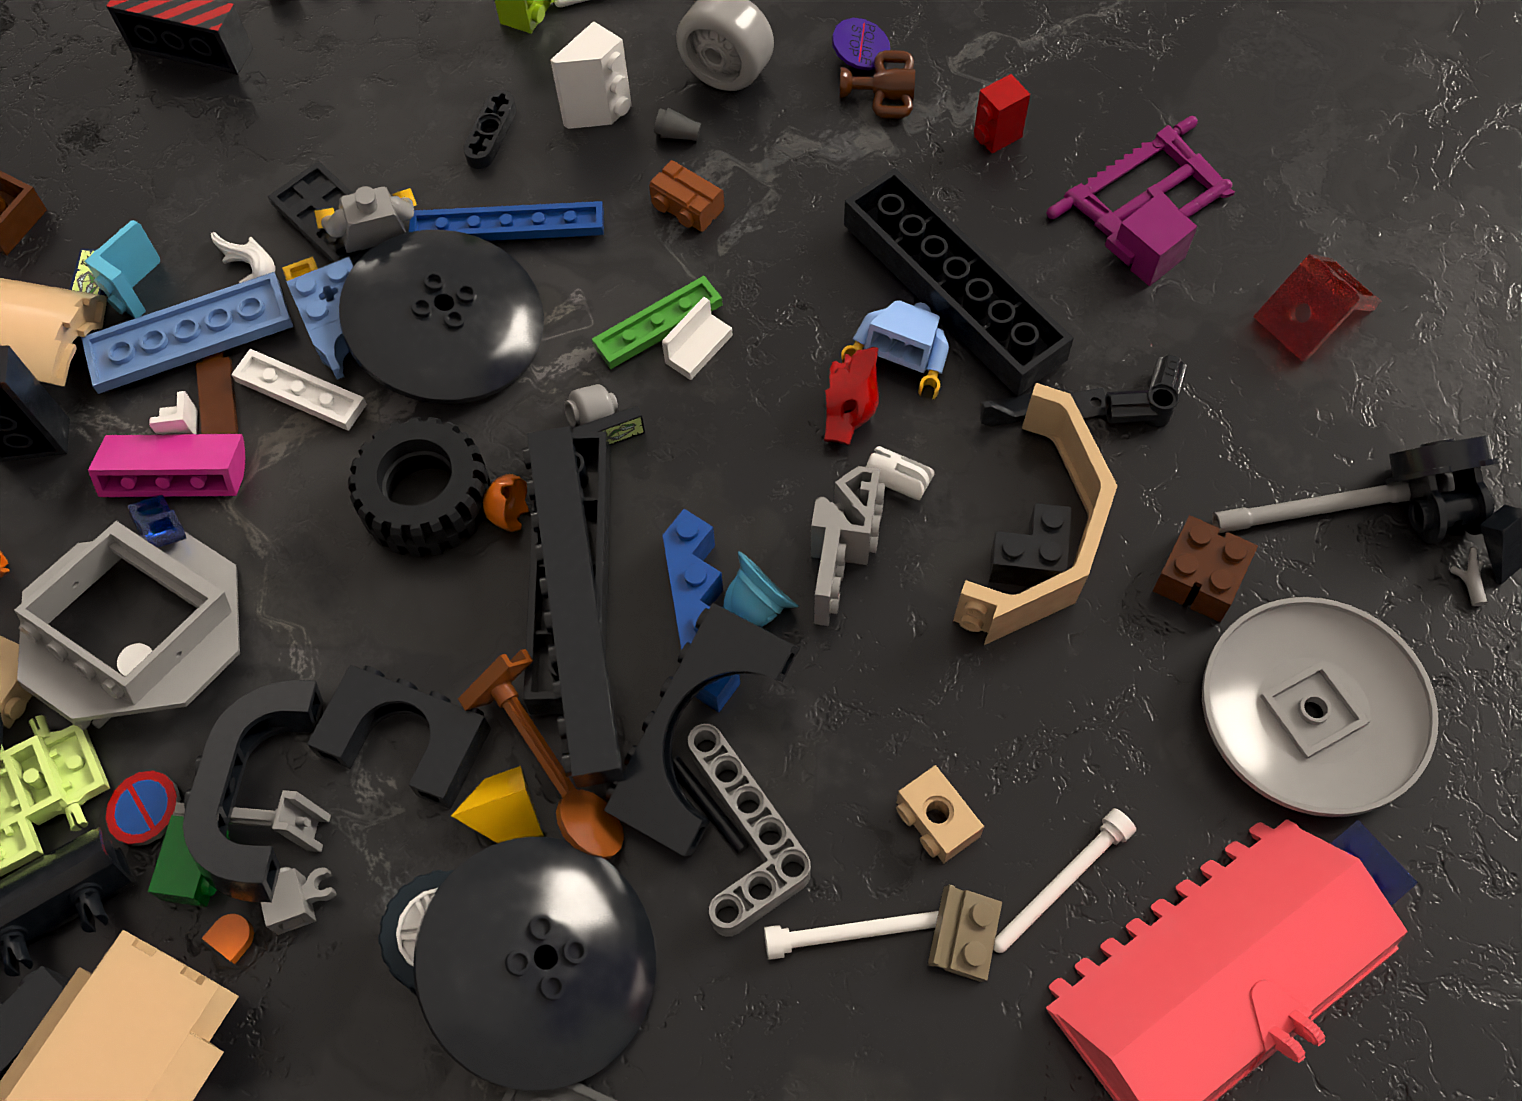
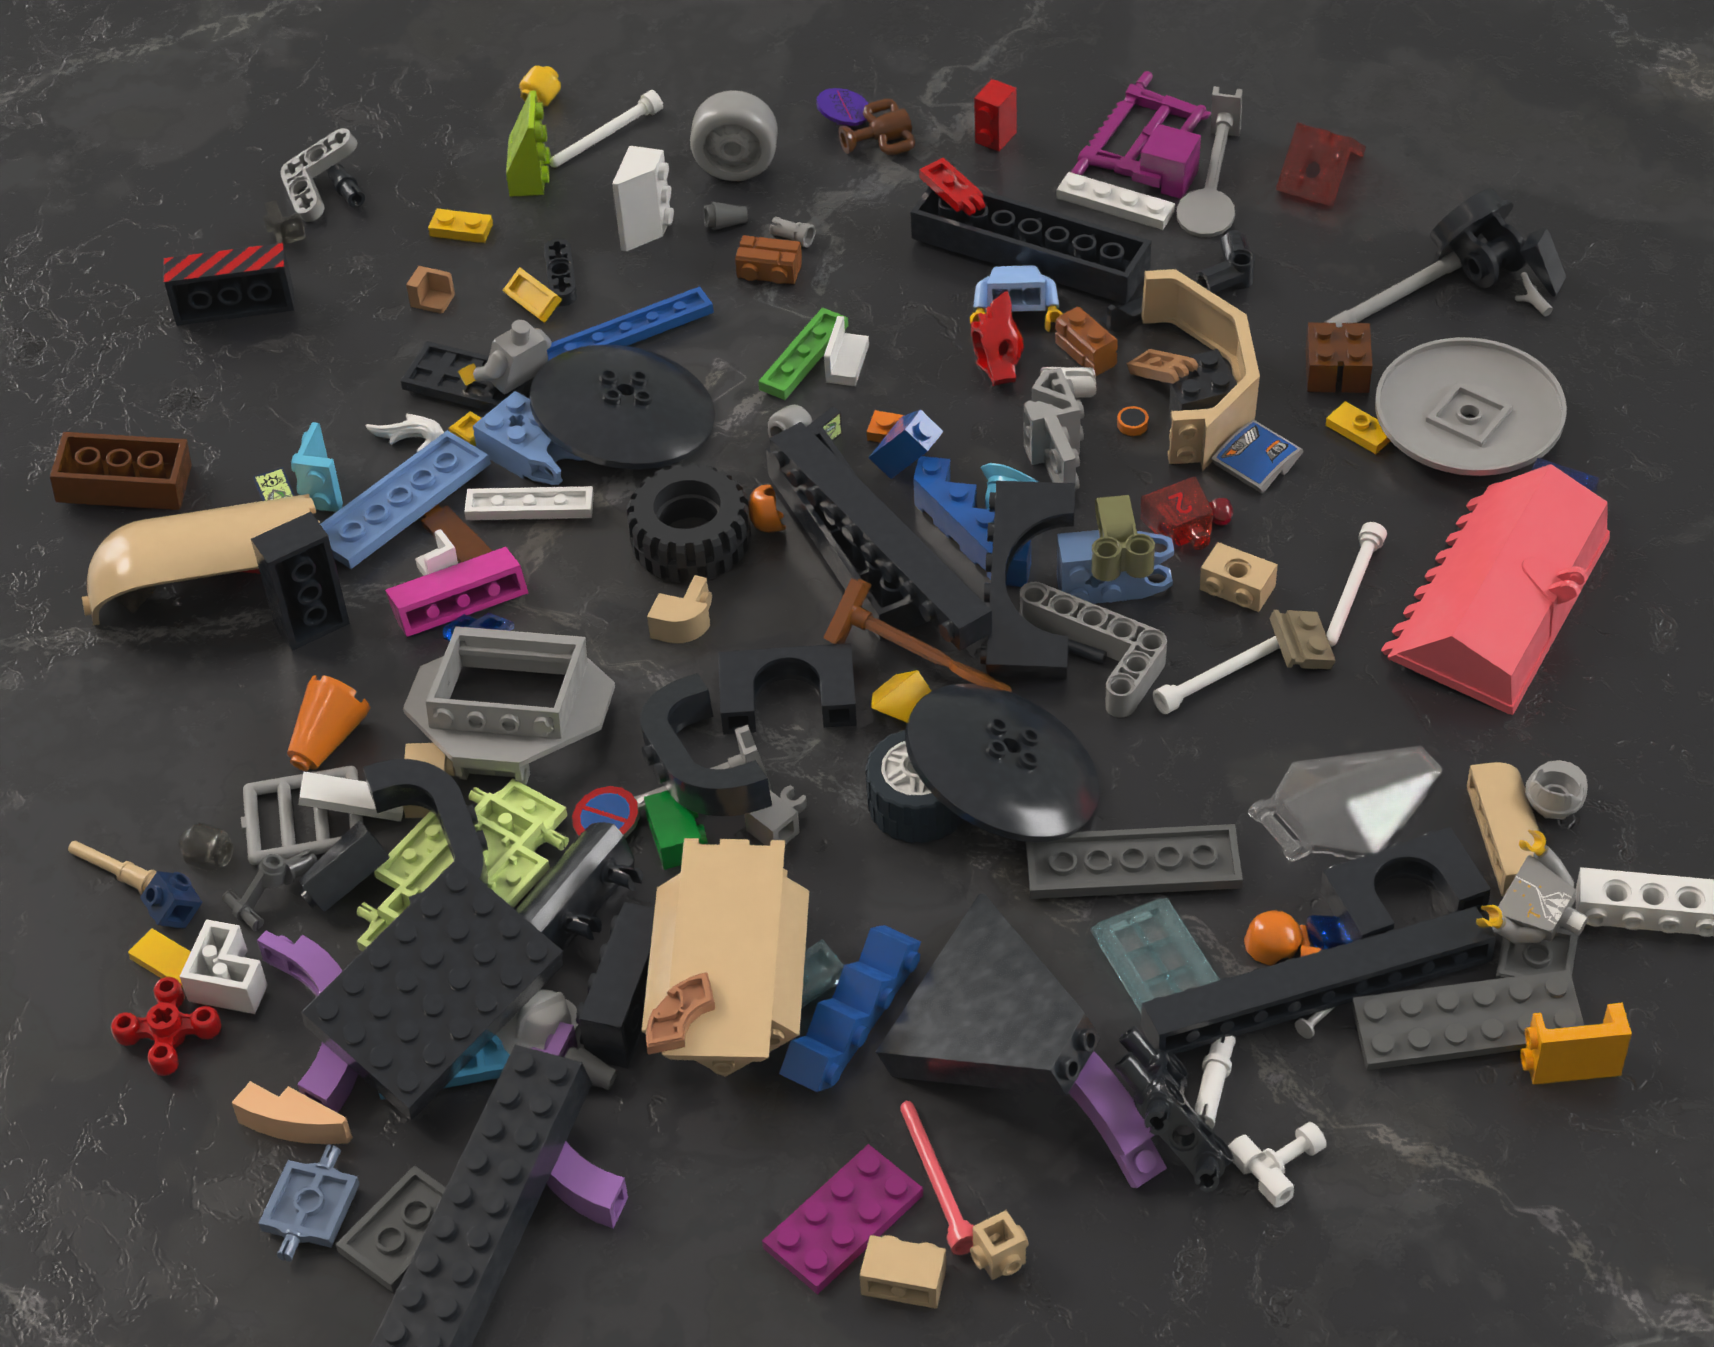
camera: 25 degrees left, 15 degrees down
none -> medium nougat panel [406,266,455,313]
none -> yellow plate [428,209,493,243]
none -> yellow tile [502,267,562,323]
none -> tan brick [647,575,712,643]
none -> light grey pin [769,217,815,248]
none -> orange plate [867,410,905,443]
none -> blue slope [869,409,943,479]
none -> red hinge [919,158,985,215]
none -> dark orange brick [1055,307,1118,376]
none -> white plate [1057,172,1175,230]
none -> medium blue brick [1057,530,1174,604]
none -> olive piece [1091,495,1155,581]
none -> tile [1117,406,1149,436]
none -> medium nougat hinge [1126,349,1198,384]
none -> clear red torso [1140,476,1213,550]
none -> light grey piece [1177,86,1242,238]
none -> dark red hinge [1206,498,1233,526]
none -> slope [1211,419,1303,494]
none -> yellow plate [1326,401,1390,454]

